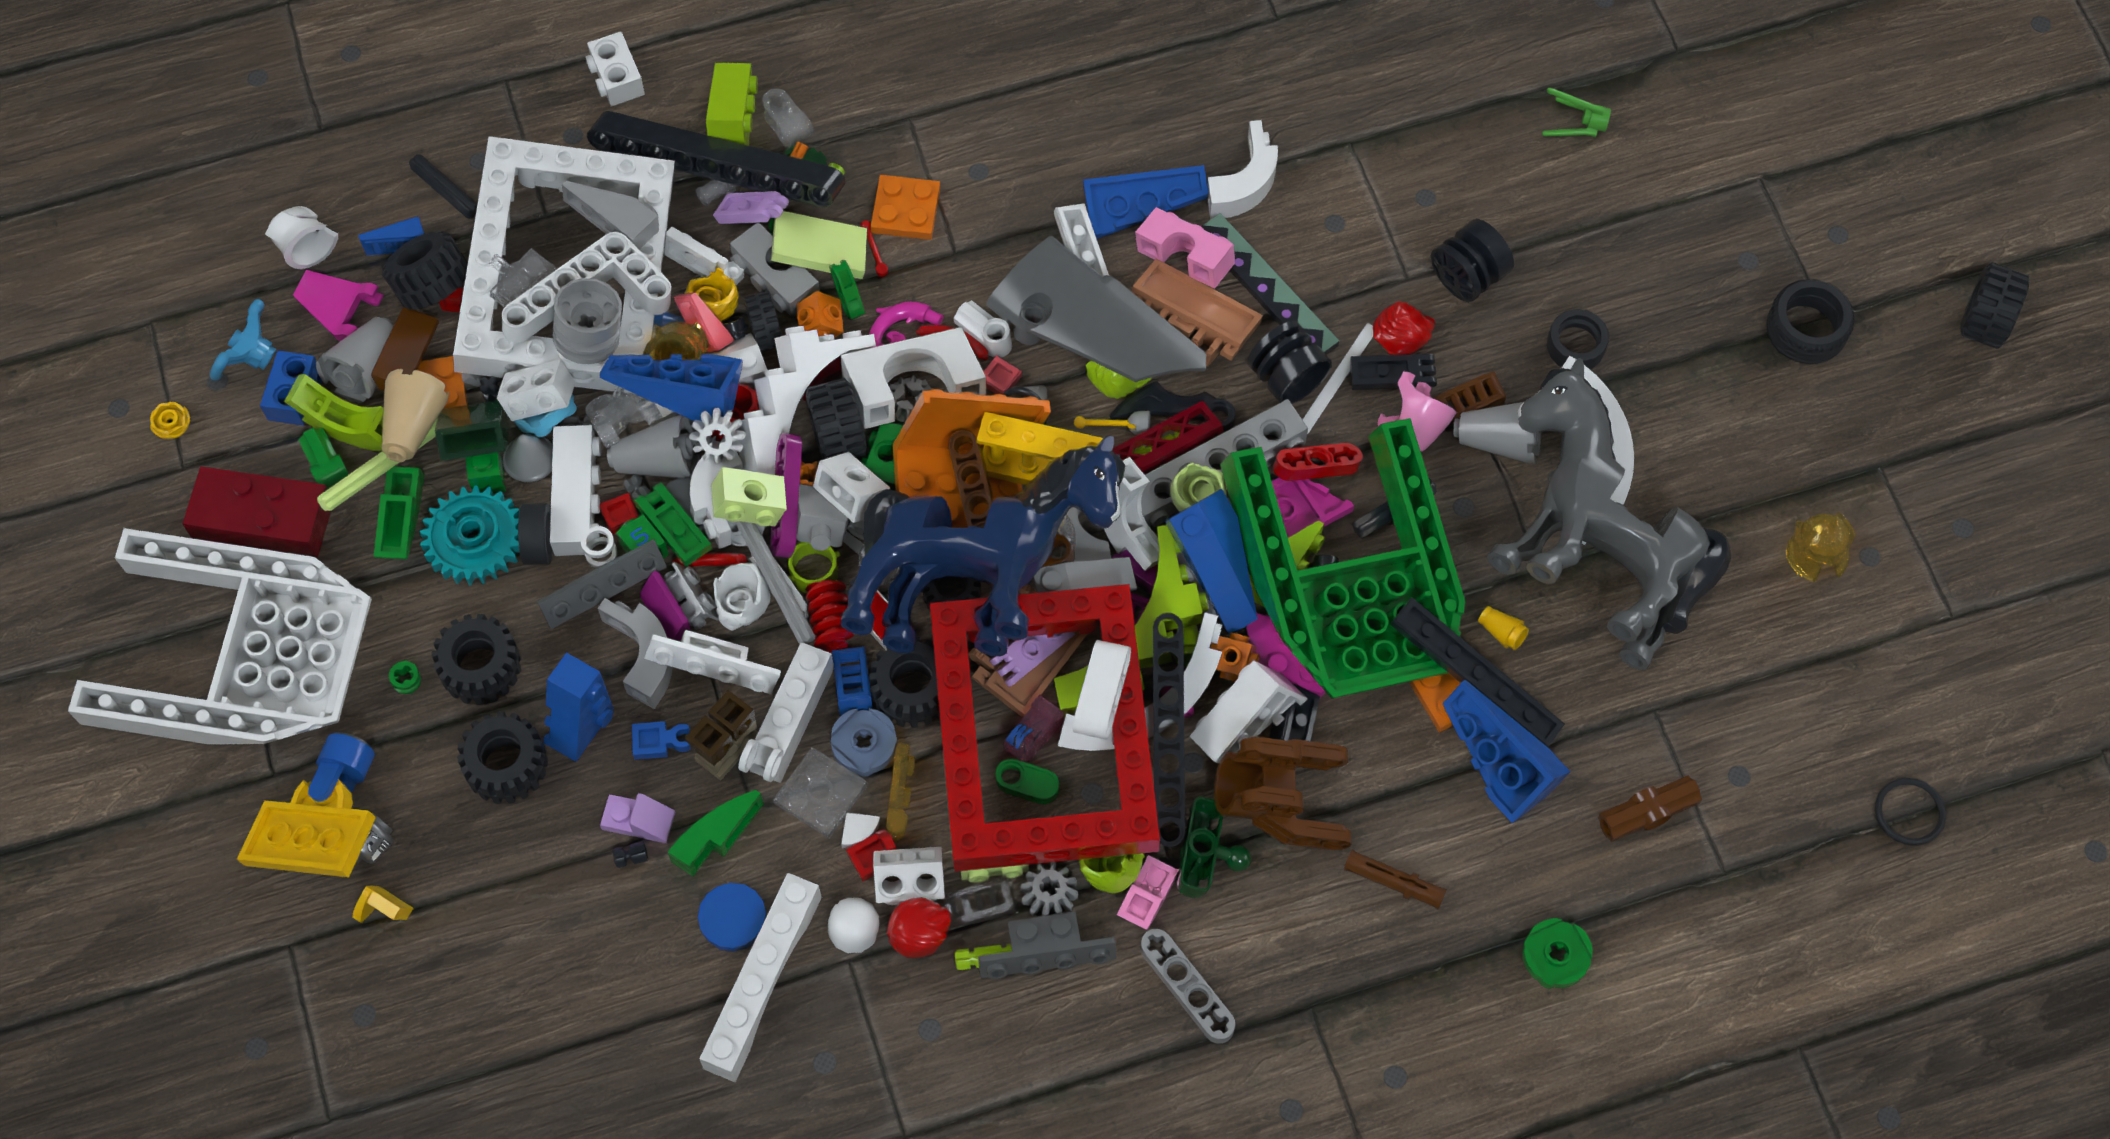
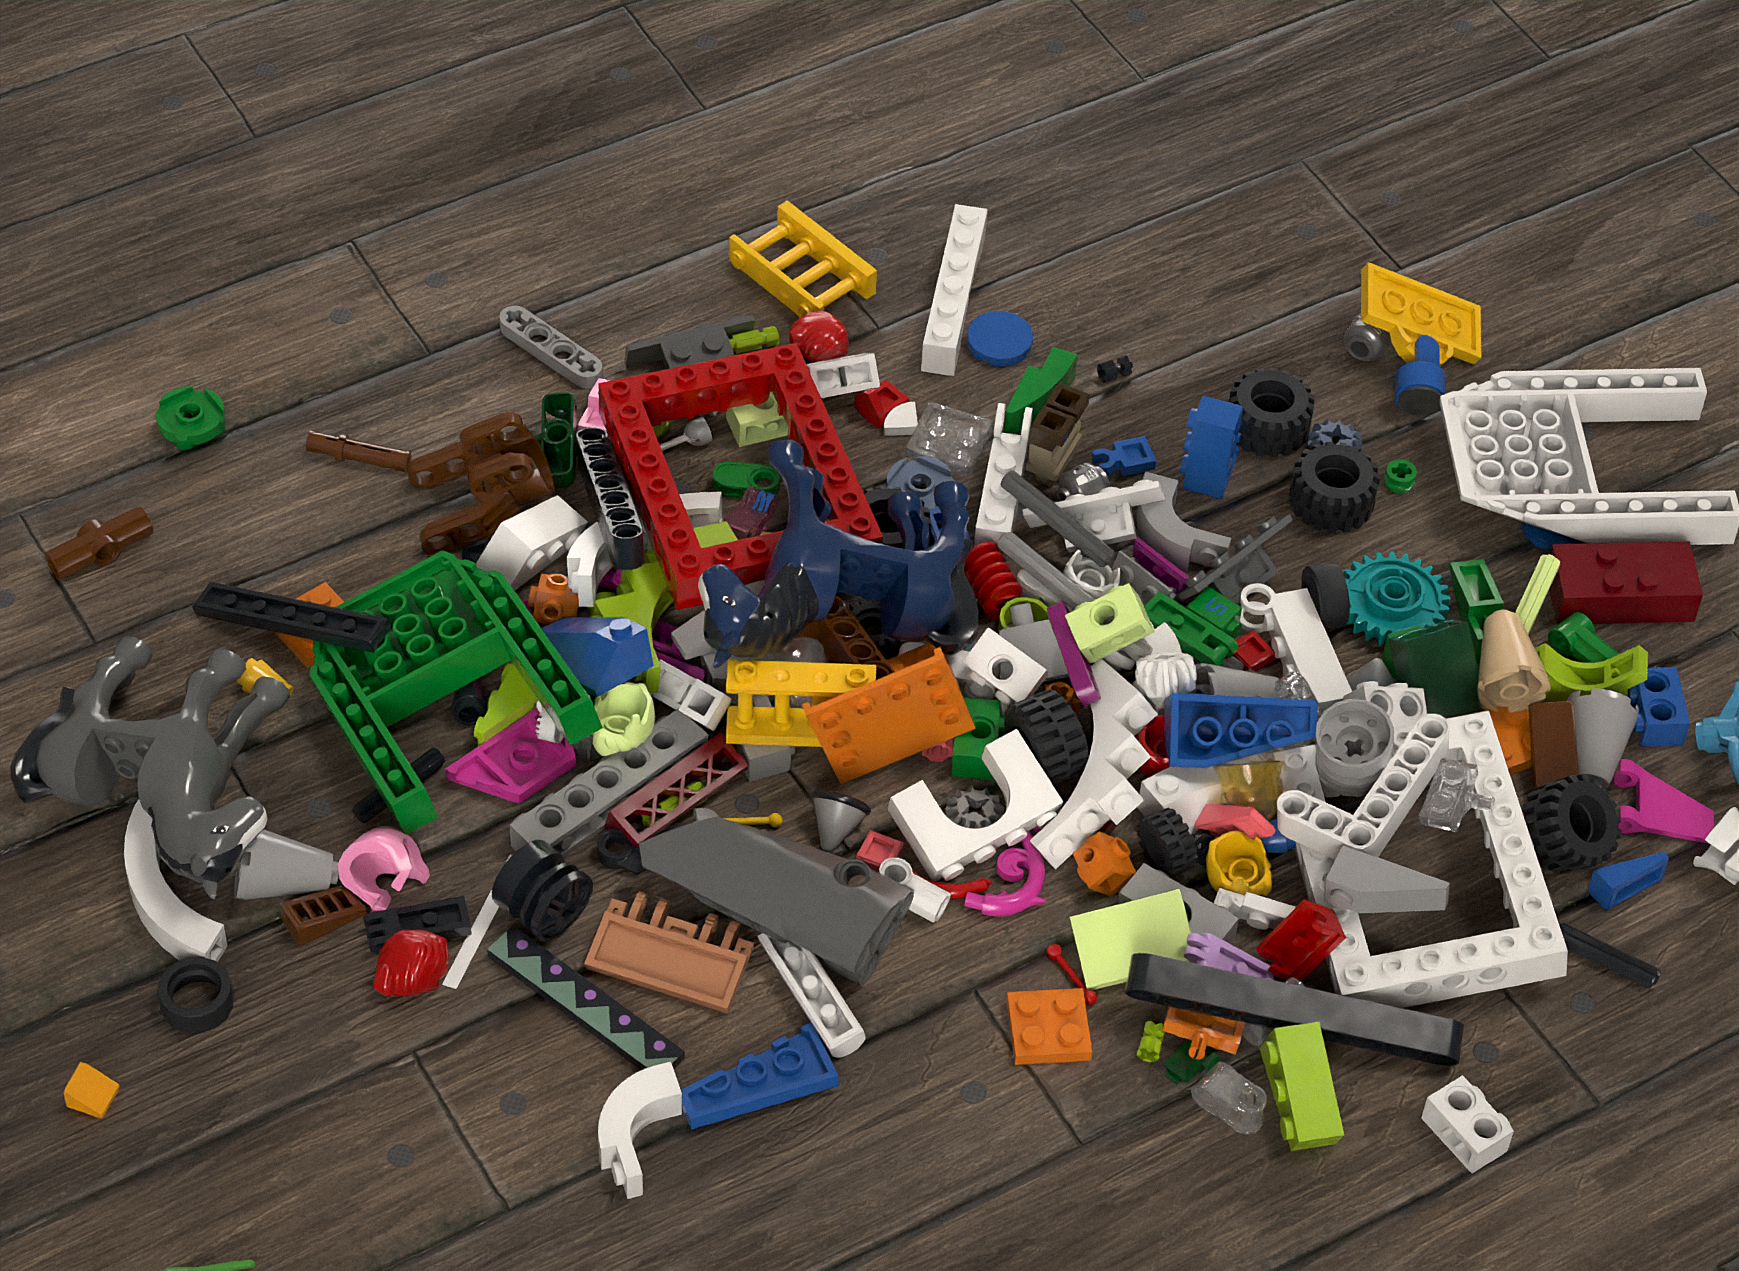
camera: 165 degrees right, 15 degrees down
yellow tile [352,885,413,923] -> none
lavender slope [600,793,676,844] -> none
white hair [828,898,879,953] -> none
green piece [829,260,865,321] -> none
clear yellow hinge [886,743,915,842] -> none
white beam [1073,640,1131,740] -> none
bright pink arch [1135,207,1235,289] -> none
red beam [1273,443,1363,481] -> none
black wheel [1430,218,1514,303] -> none
blue wedge [1443,680,1571,823] -> none
none -> light orange slope [64,1062,120,1119]
none -> yellow fence [729,200,877,318]
none -> dark grey axle [1000,470,1115,568]
none -> flat silver head [1057,463,1110,502]
none -> red hinge [1256,899,1346,986]
none -> sand blue gear [1308,419,1363,450]

